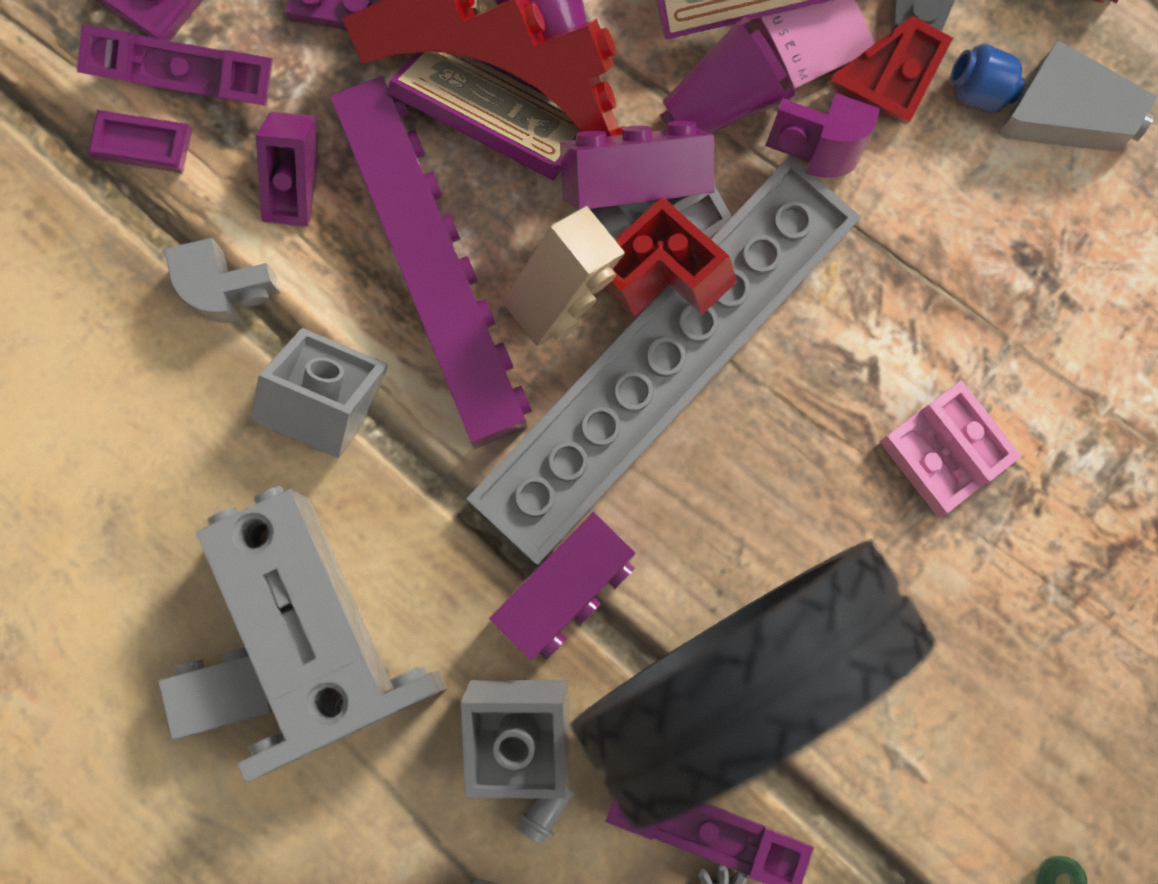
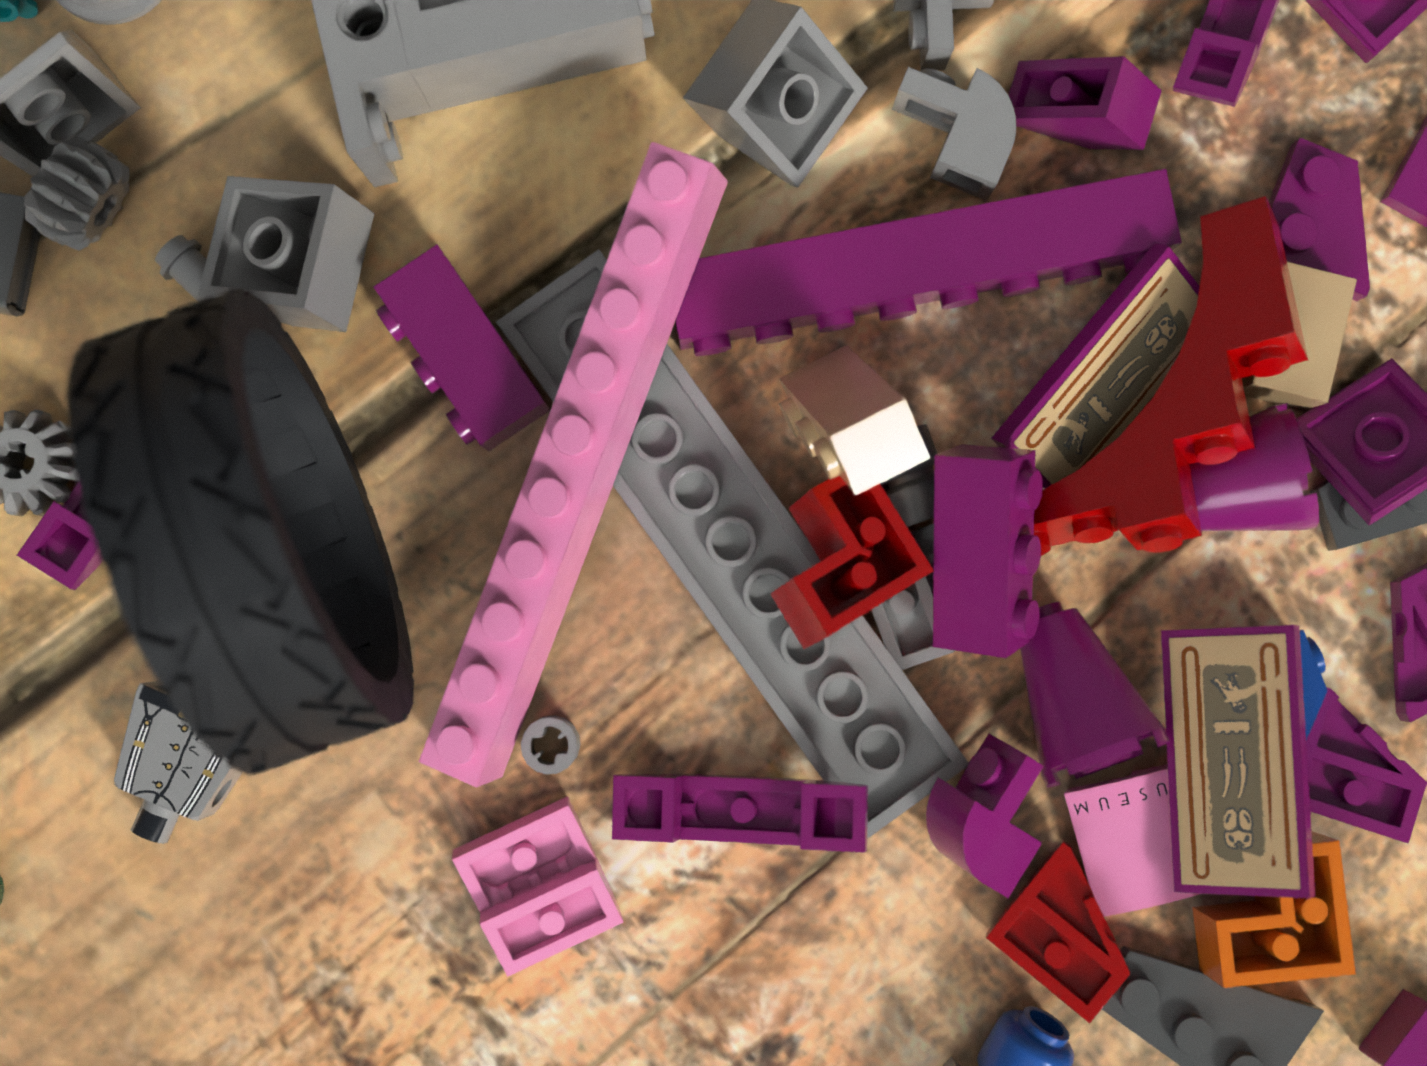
camera: 100 degrees right, 5 degrees up
none -> light grey torso [114,681,242,844]
none -> bright pink brick [419,142,728,788]
none -> light grey bush [521,715,581,775]
none -> magenta slope [612,774,868,853]
none -> light grey brick [892,67,1016,201]

